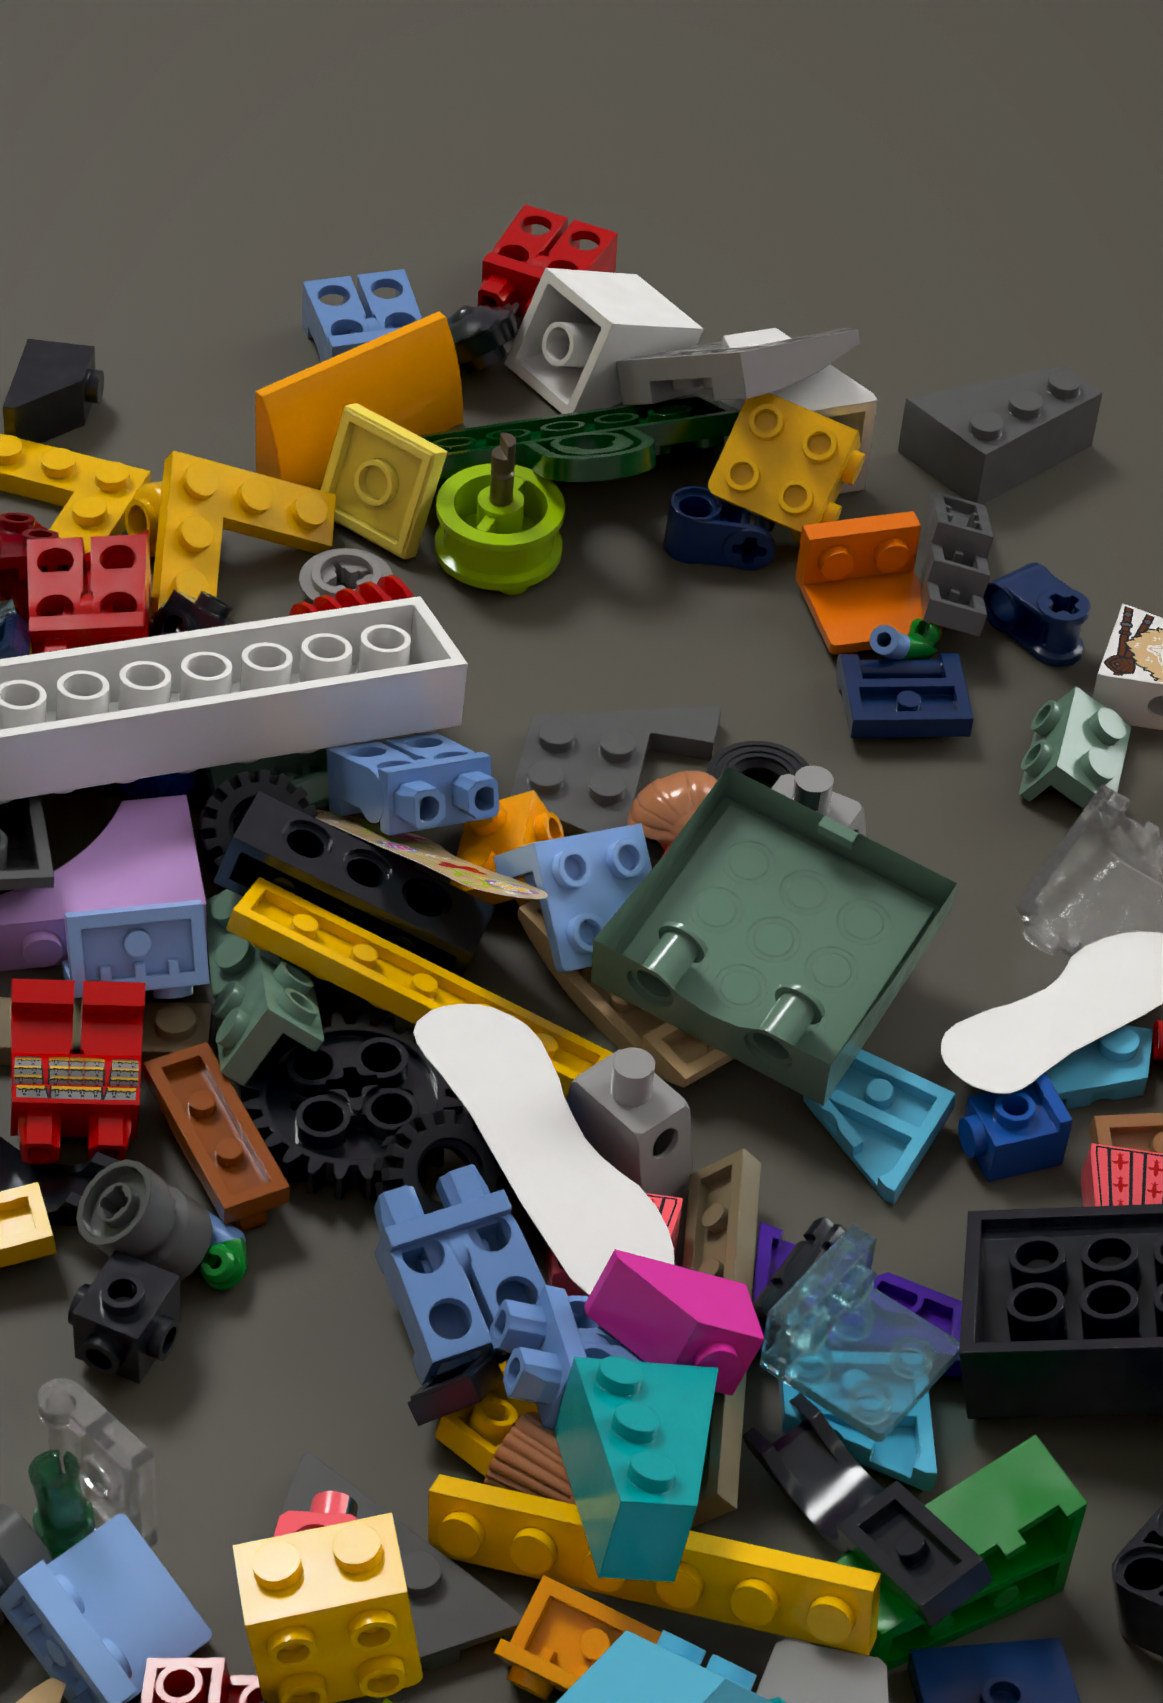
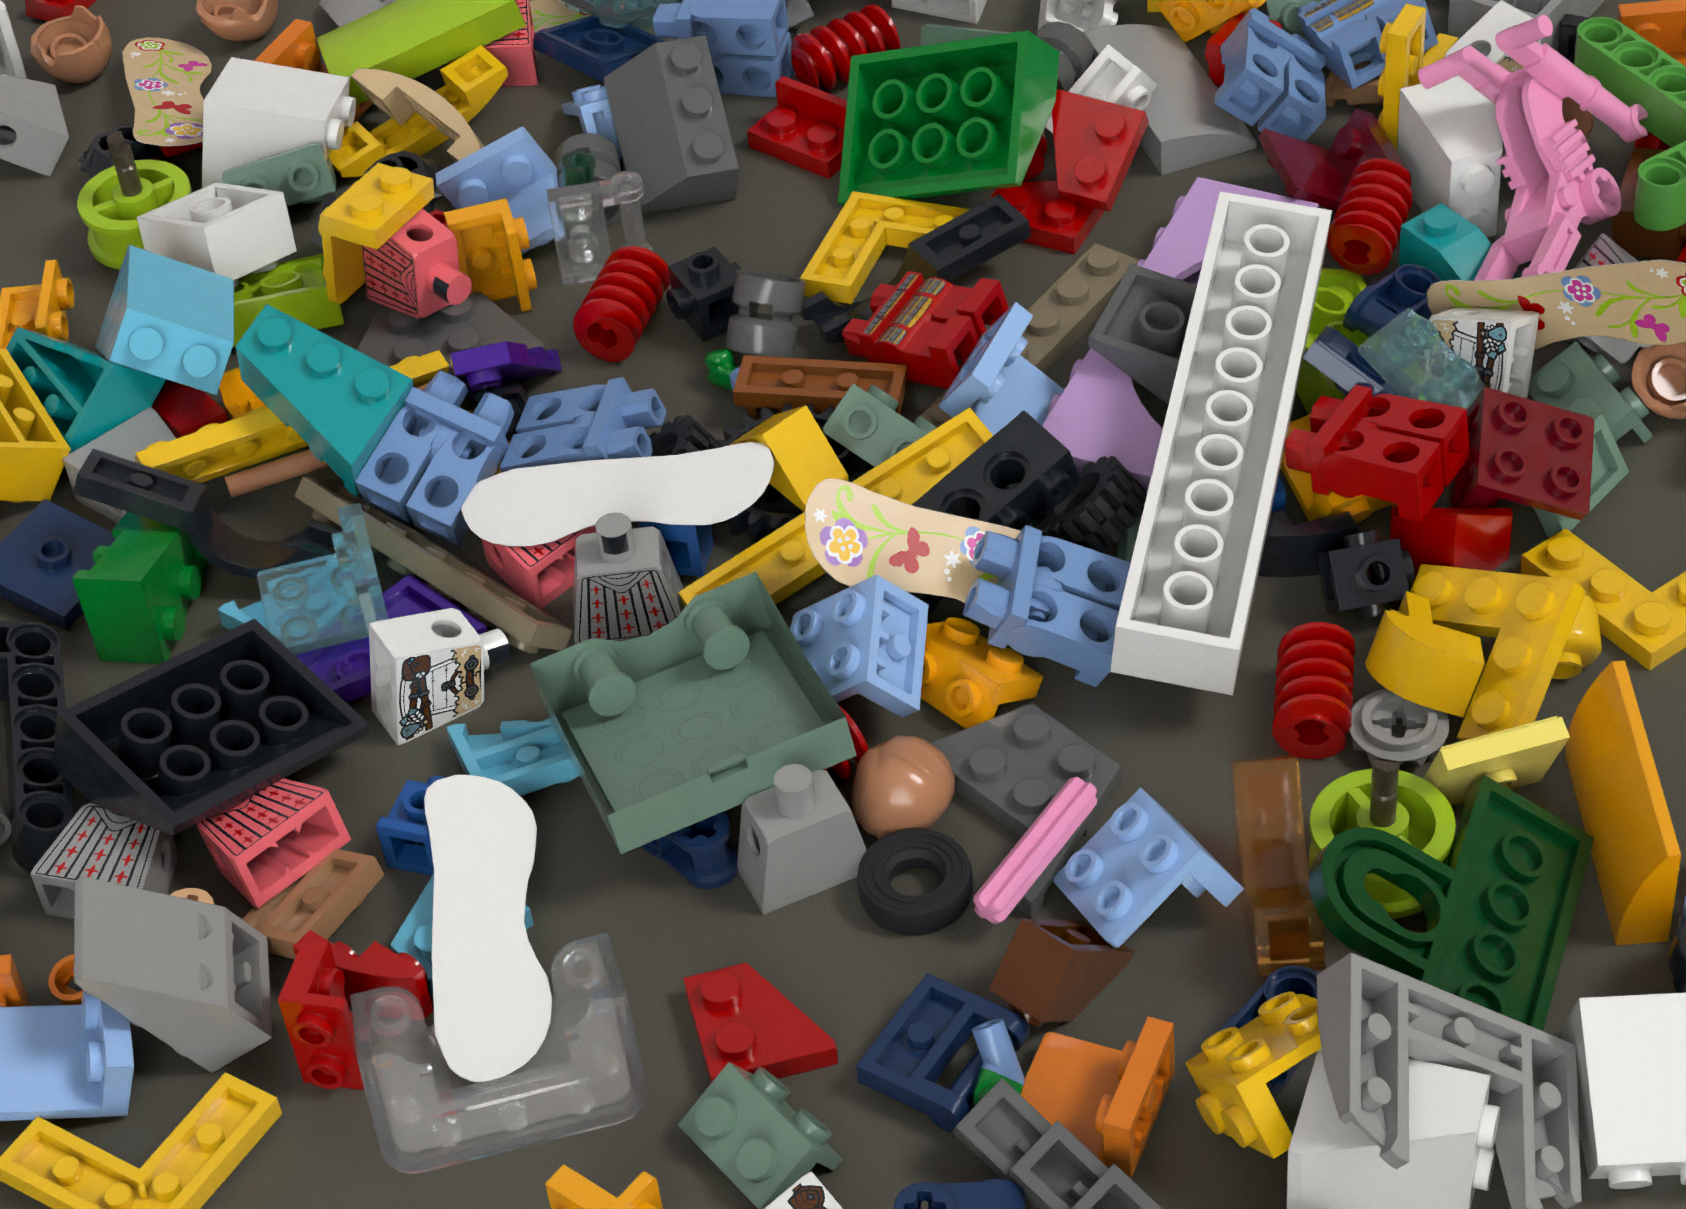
camera: 135 degrees right, 0 degrees up
dark pink slope [584,1249,765,1396] -> none
black axle [753,1217,847,1335] -> none
none -> white torso [369,608,511,745]
none -> light orange bracket [444,198,538,312]
none -> dark purple wing [450,341,562,400]
none -> red piece [573,246,670,362]
none -> red wing [683,962,839,1083]
none -> yellow slope [730,405,849,512]
none -> bright pink axle [973,777,1097,924]
none -> reddish brown slope [988,919,1135,1027]
none -> light blue bracket [1053,787,1244,948]
none -> clear orange arch [1231,755,1326,975]
none -> yellow brick [1365,591,1485,718]

